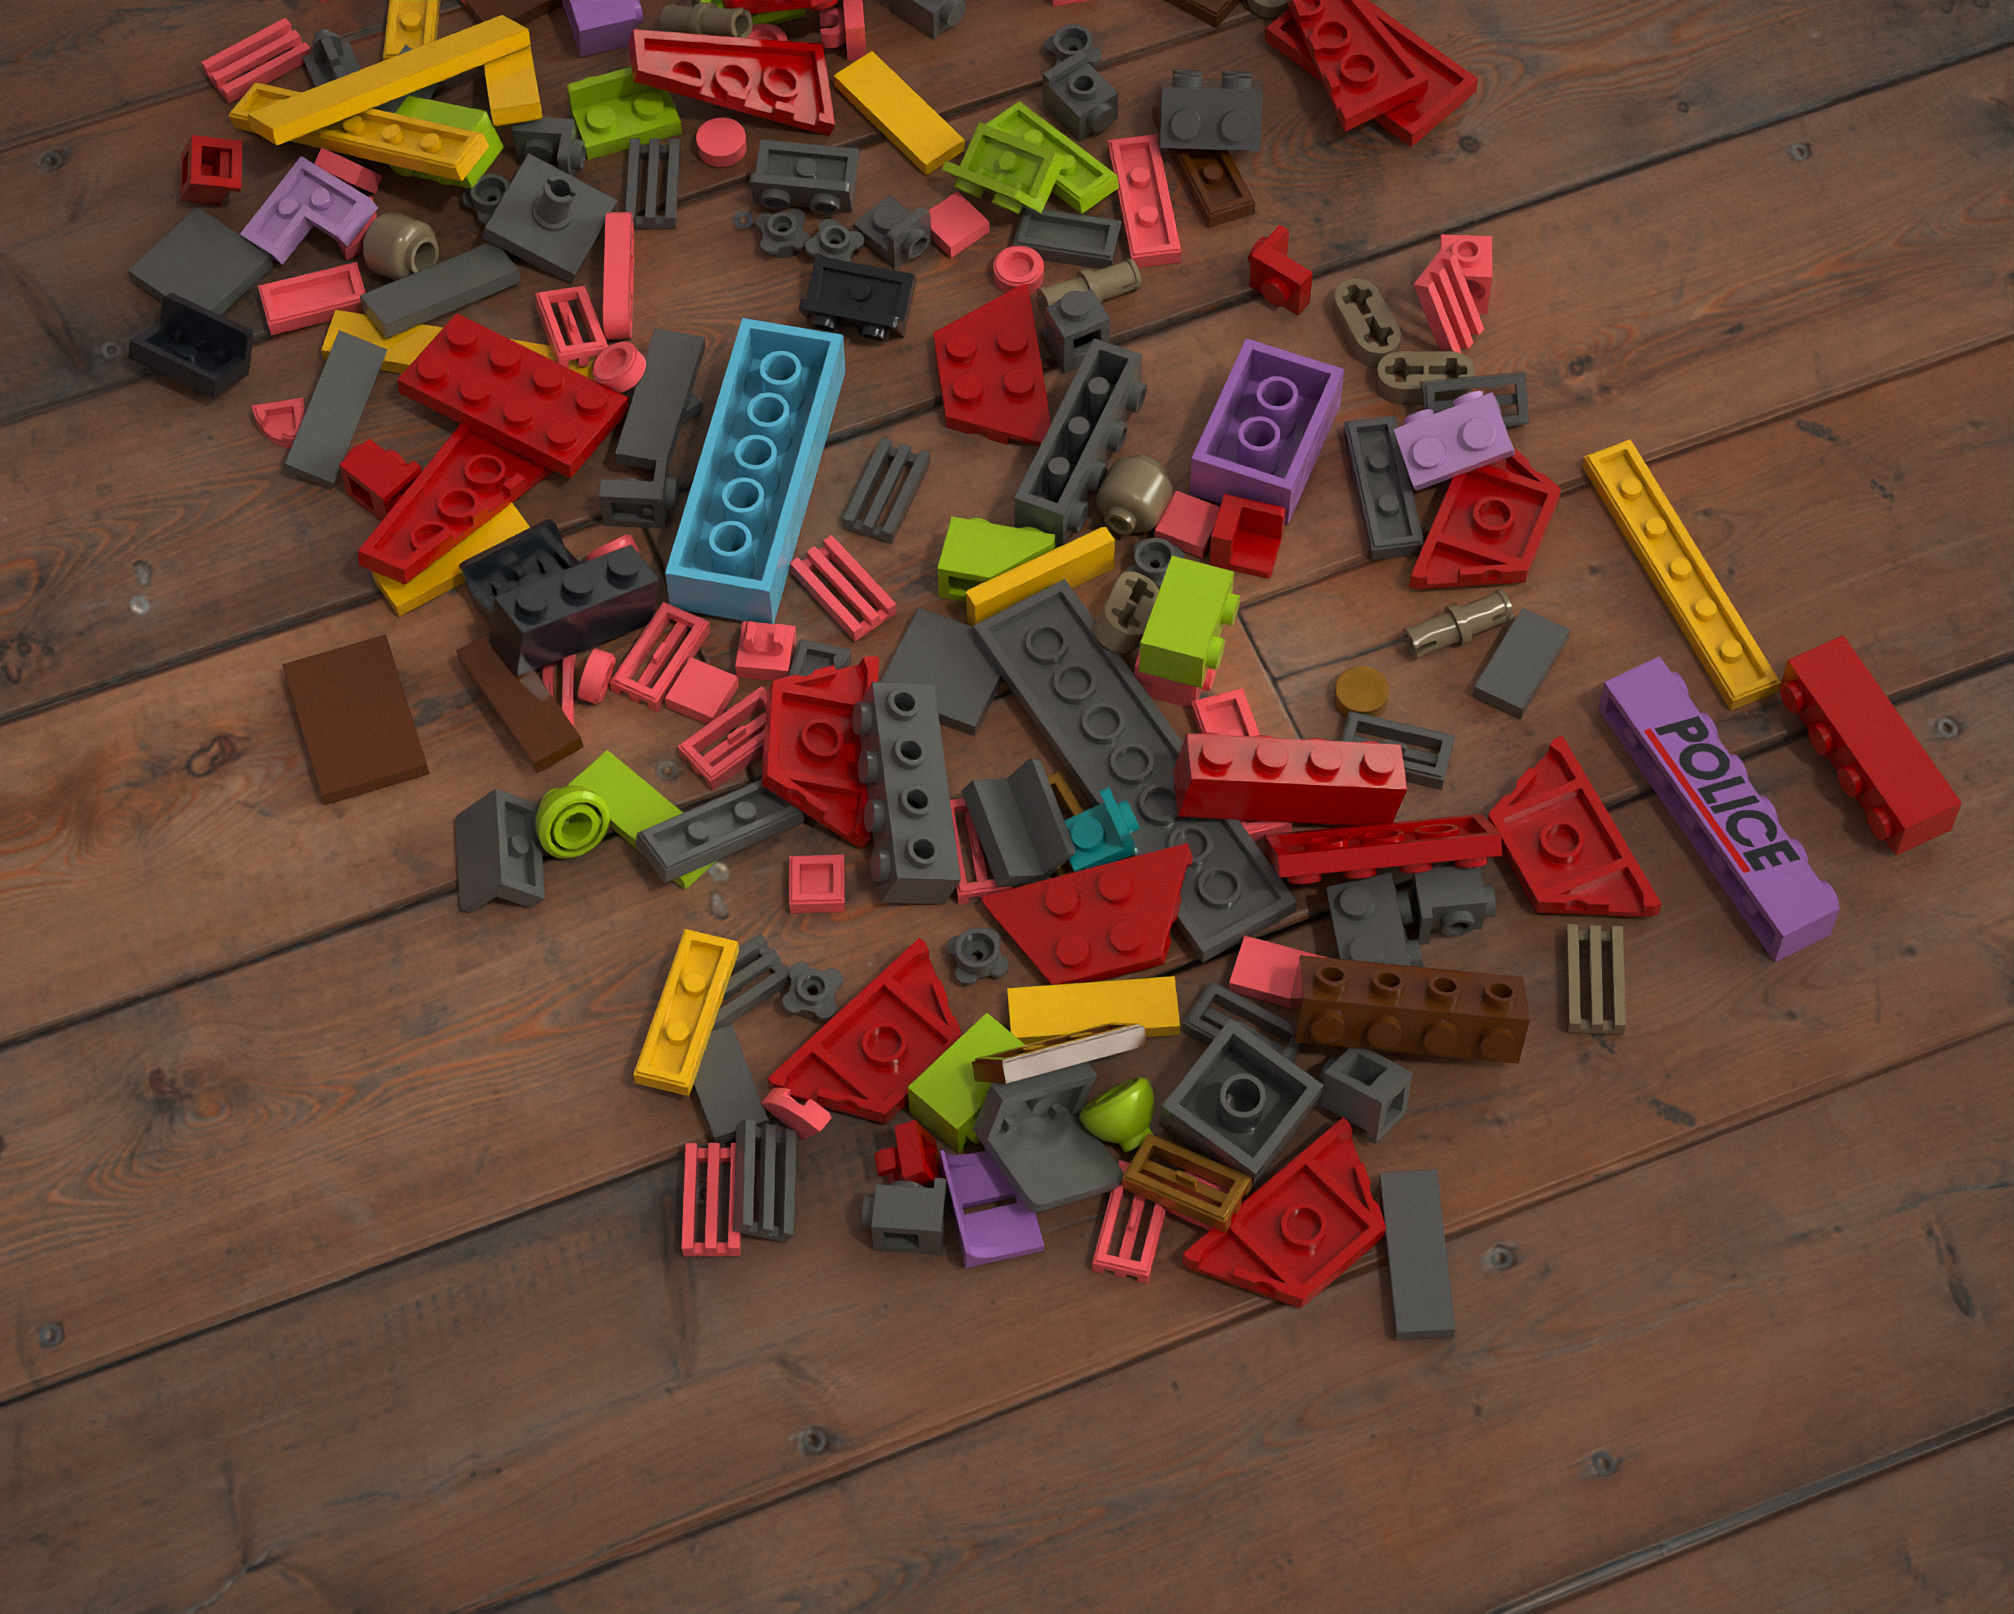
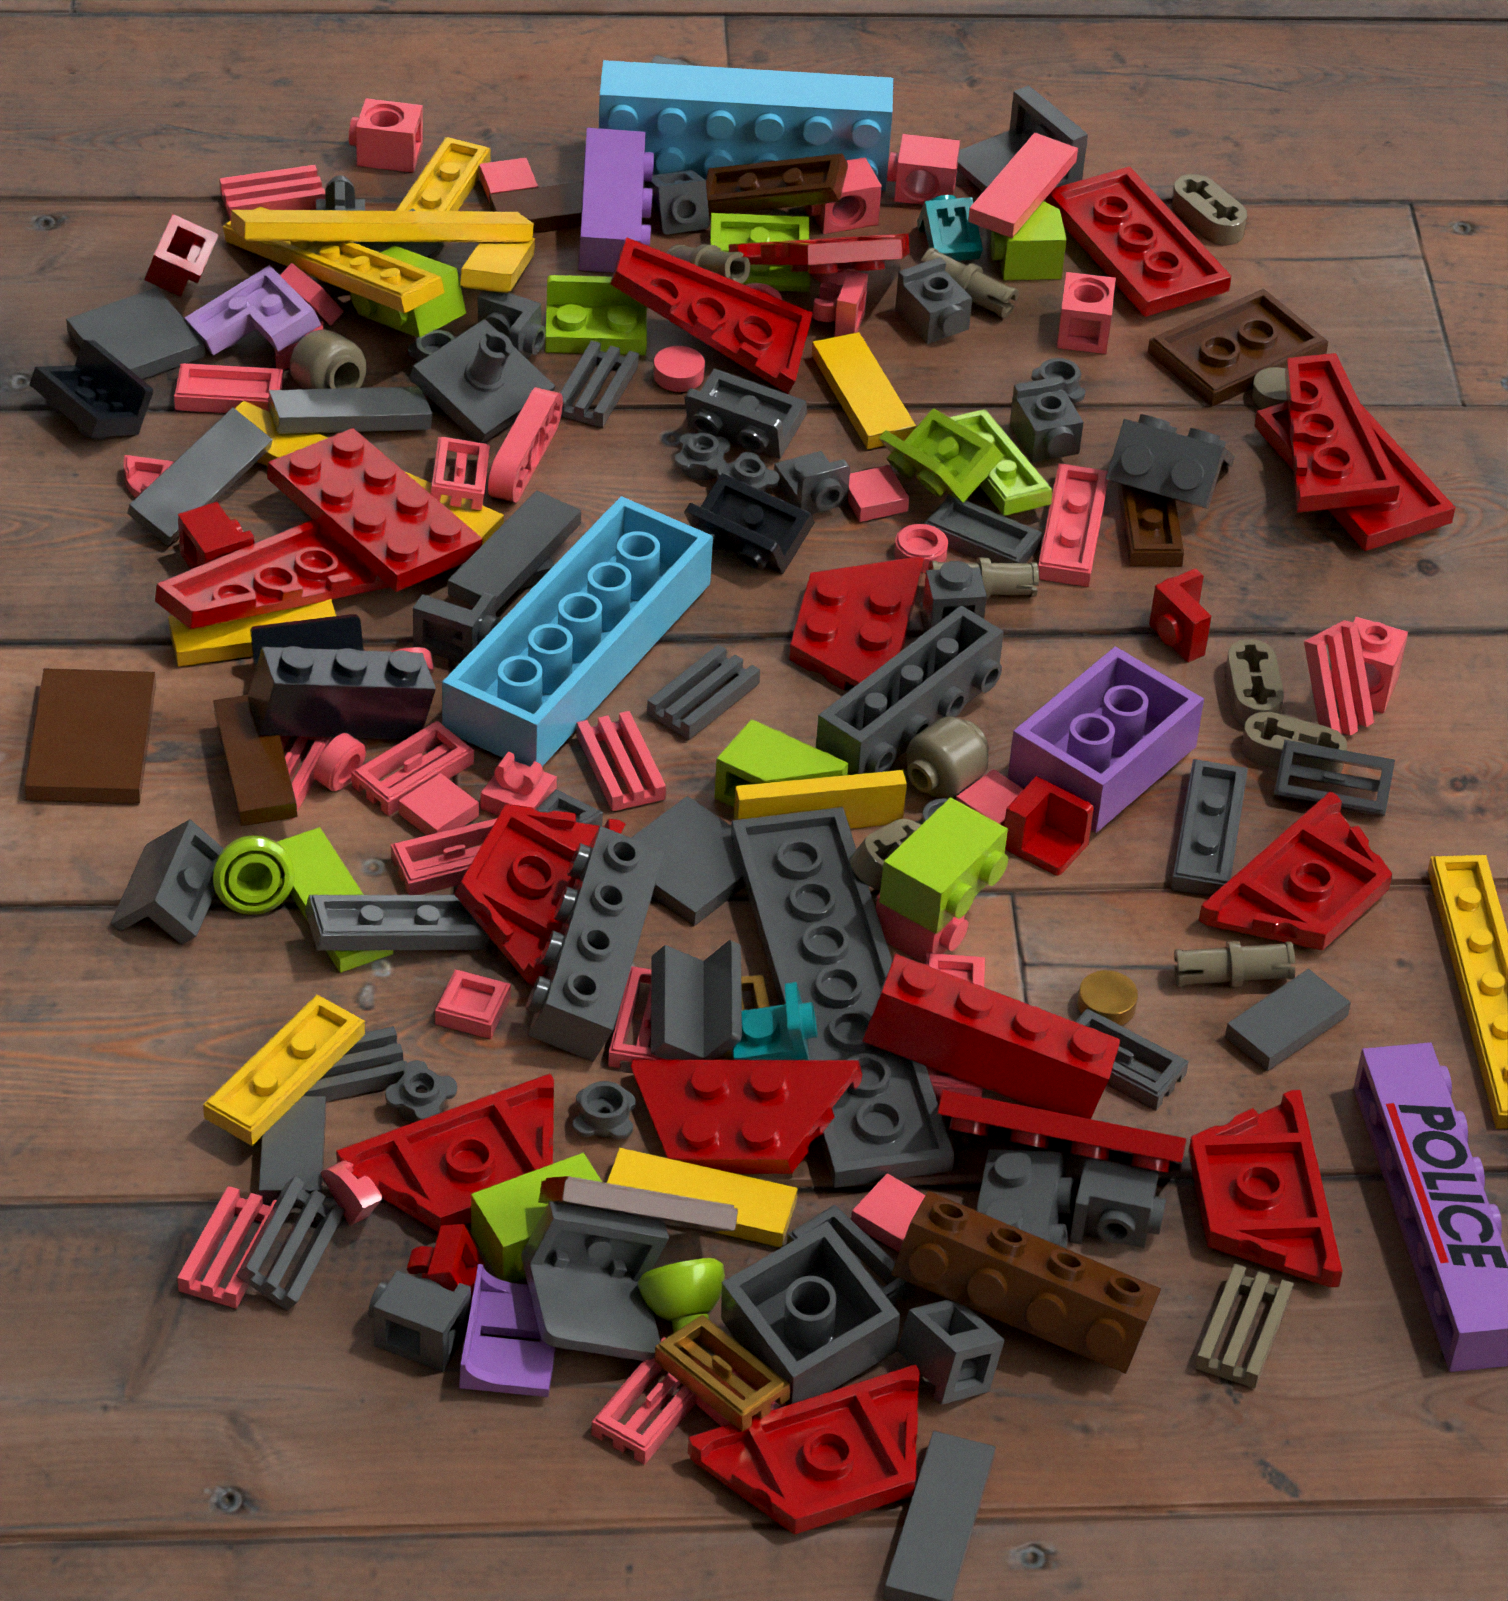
camera: 15 degrees right, 15 degrees down
coral tile [593,341,646,393] -> none
lavender bracket [1393,391,1515,491] -> none

